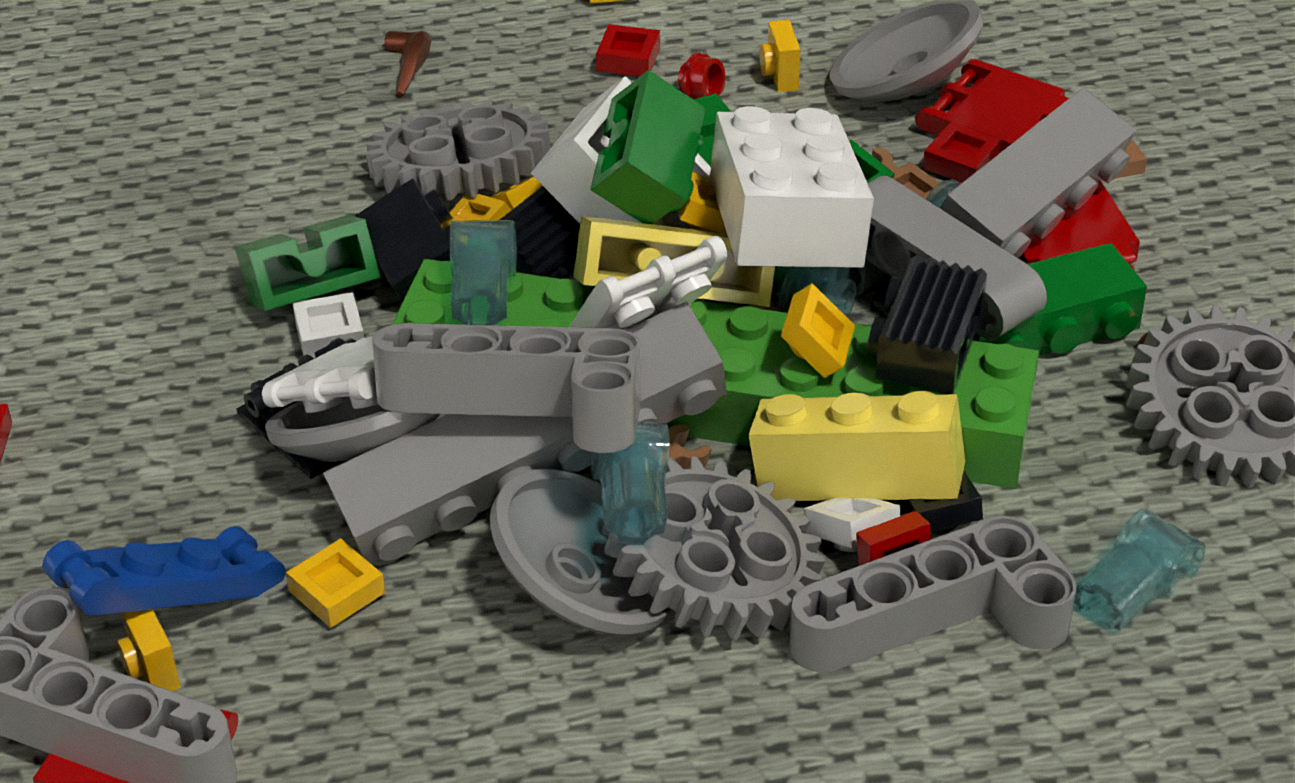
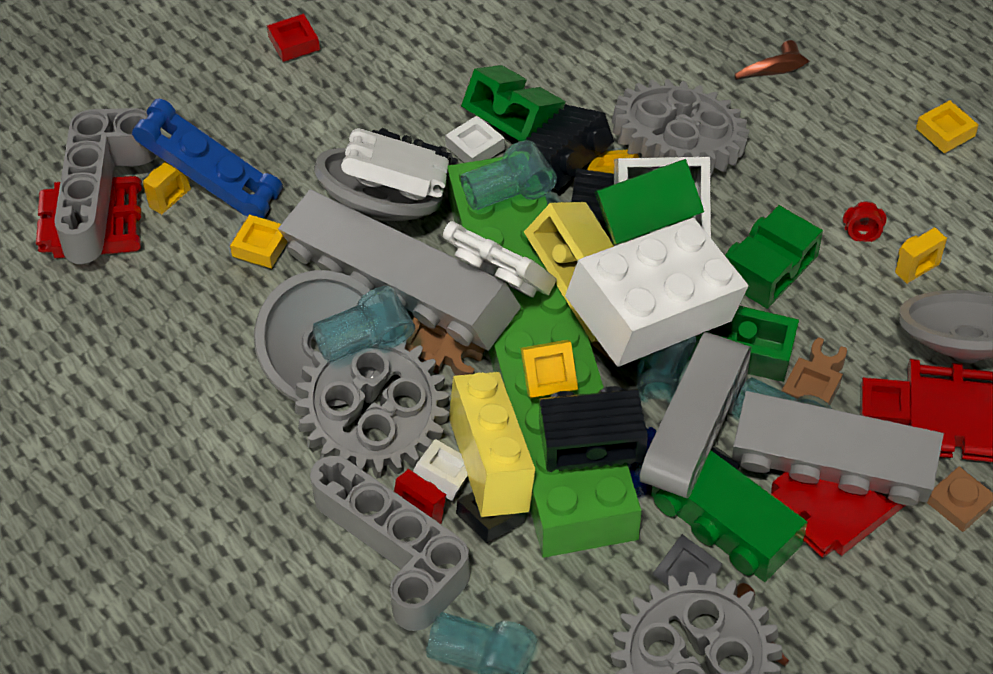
camera: 65 degrees right, 10 degrees up
light grey beam [372,323,641,453] -> none
red plate [596,24,660,77] -> none
none -> black plate [652,534,723,589]

